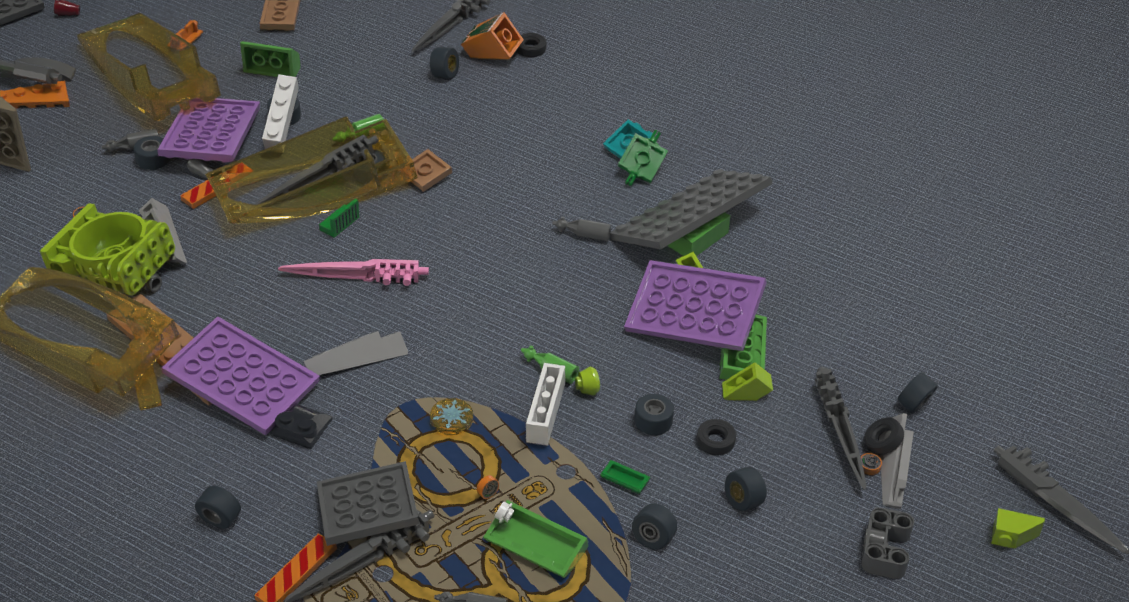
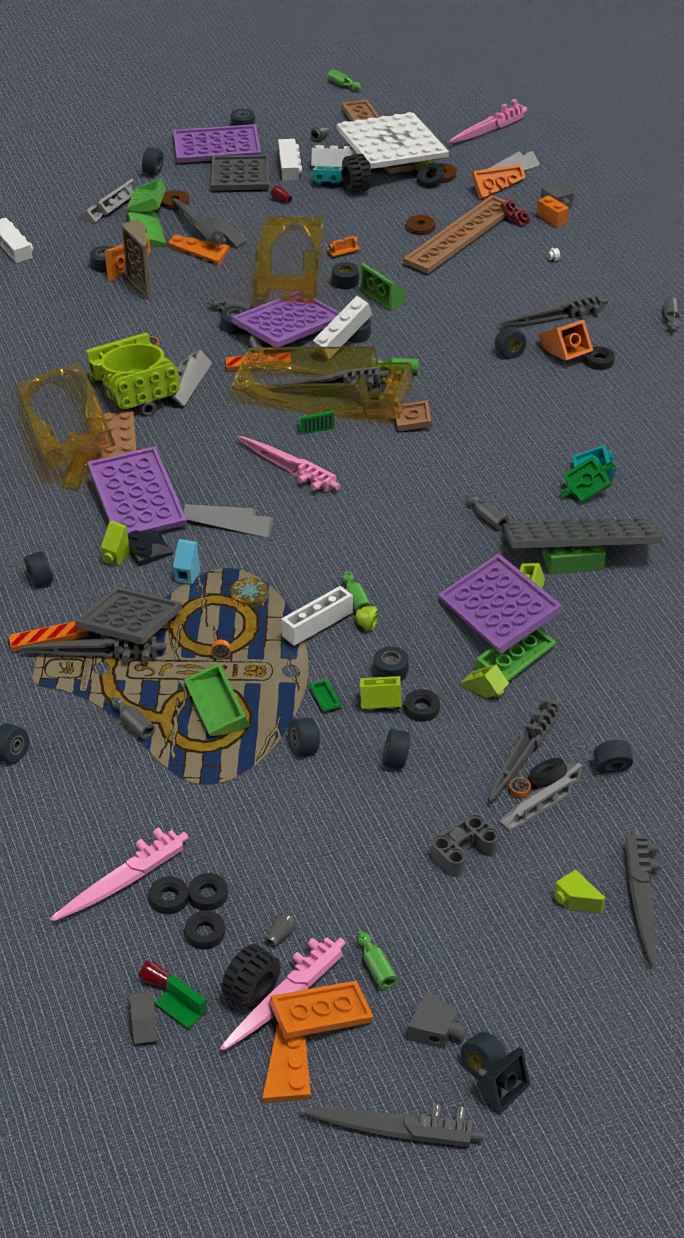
camera: 40 degrees right, 0 degrees up
white plate [494,502,515,523] -> none
none -> lime slope [101,520,130,567]
none -> medium azure slope [173,539,200,585]
none -> black wheel [332,262,359,289]
none -> lime brick [360,676,402,710]

